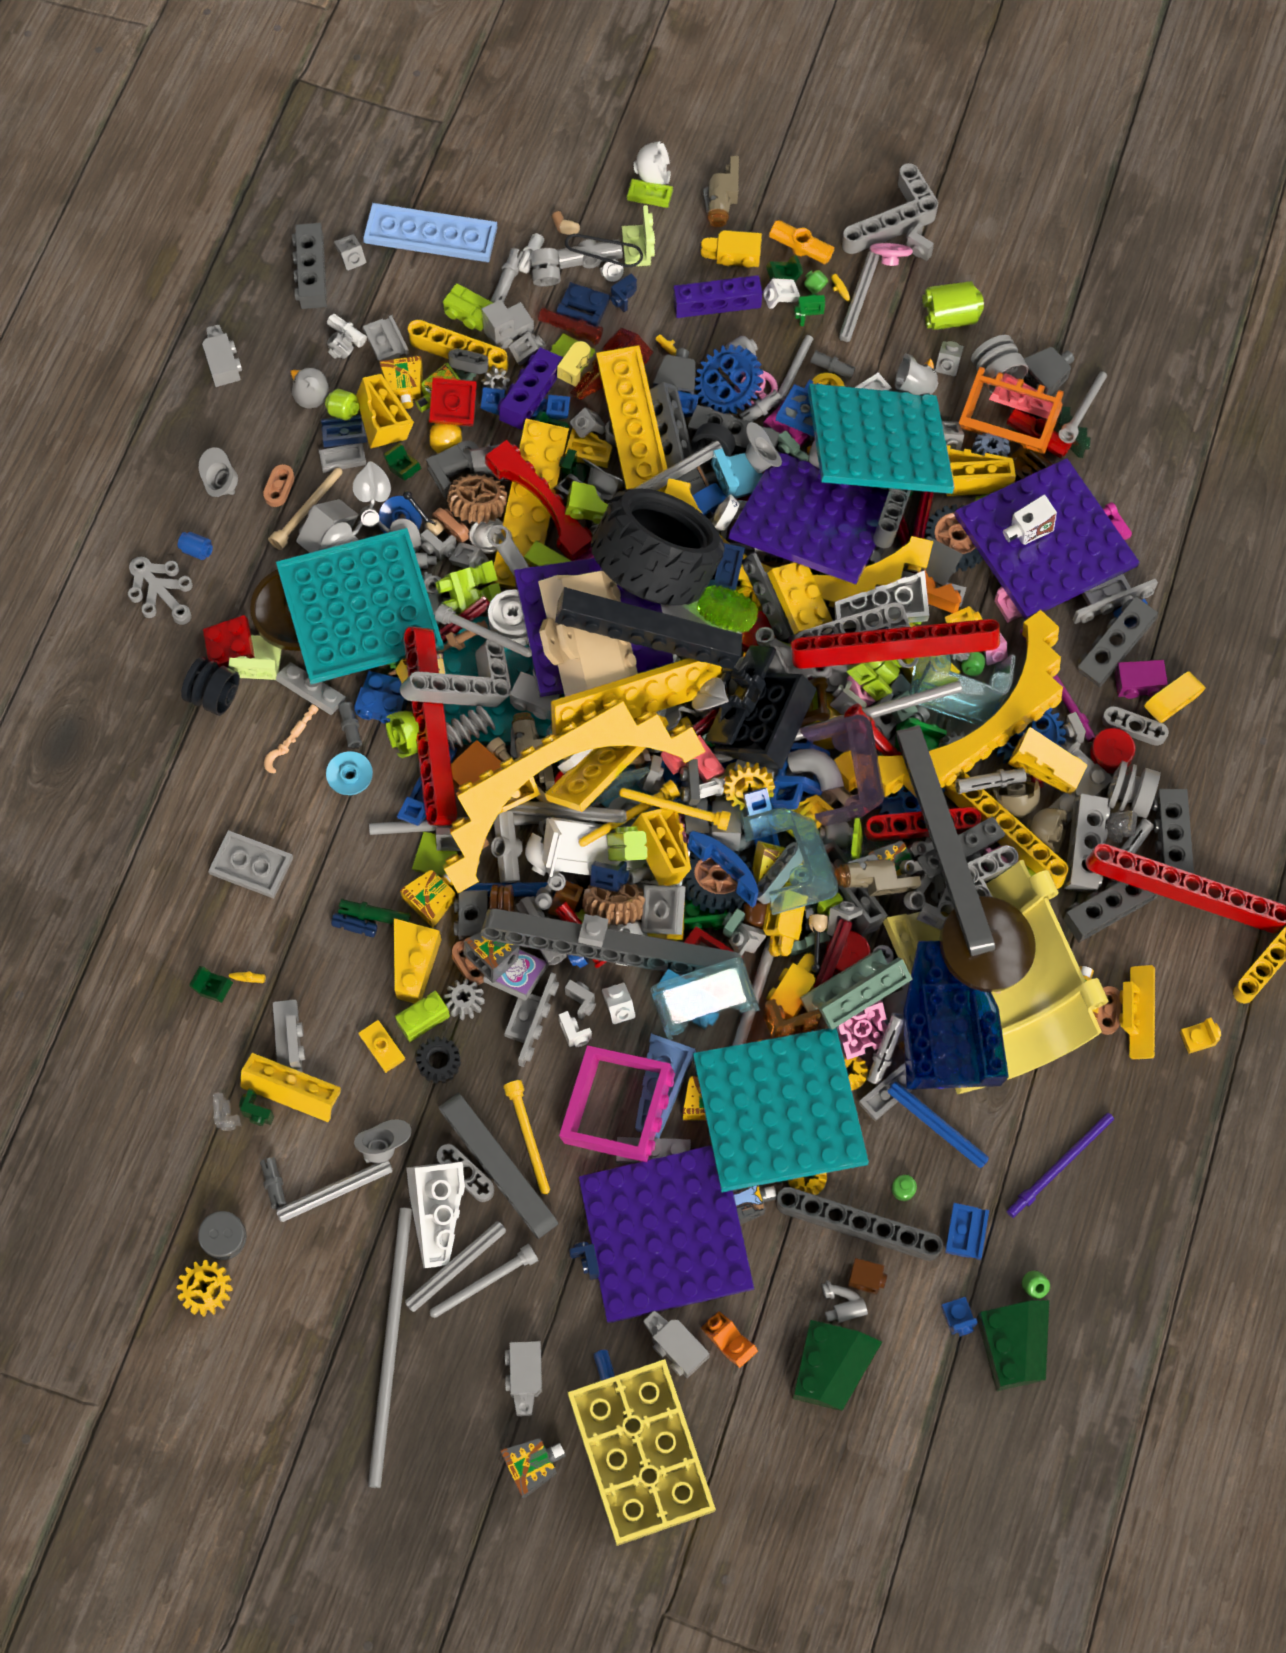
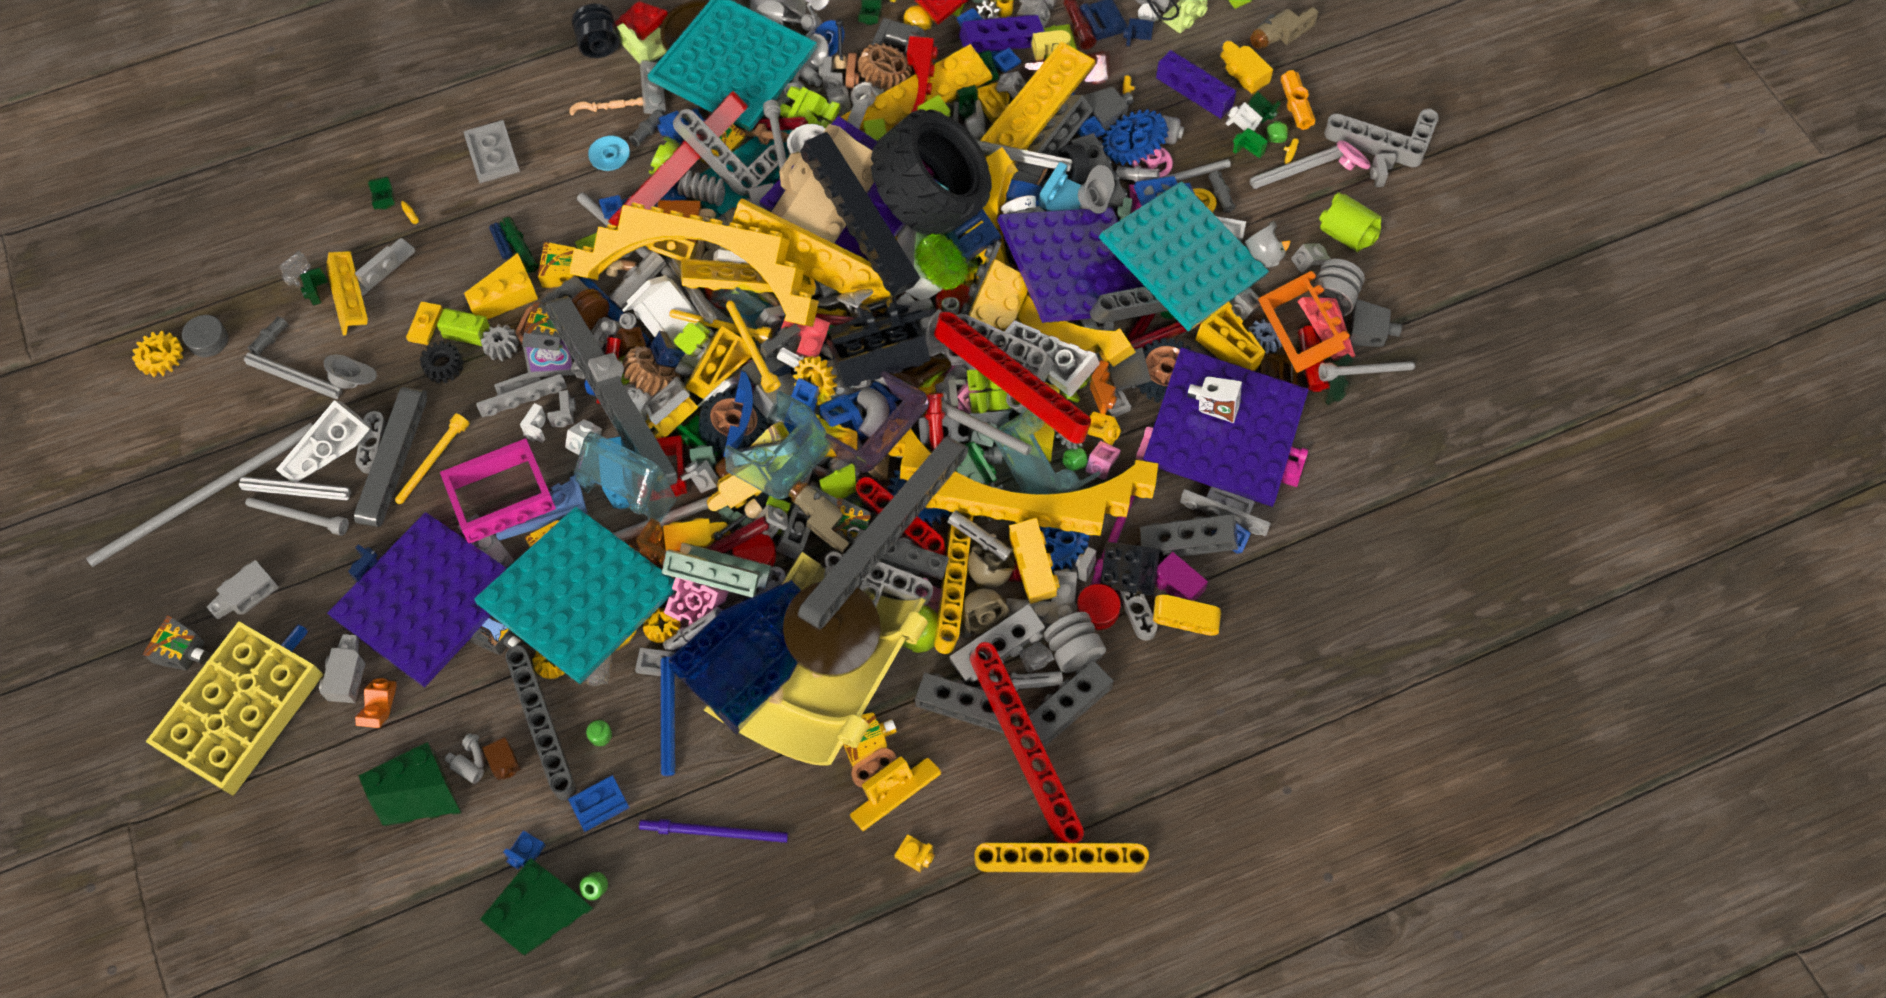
camera: 50 degrees right, 5 degrees down
none -> black bracket [1100,542,1160,596]

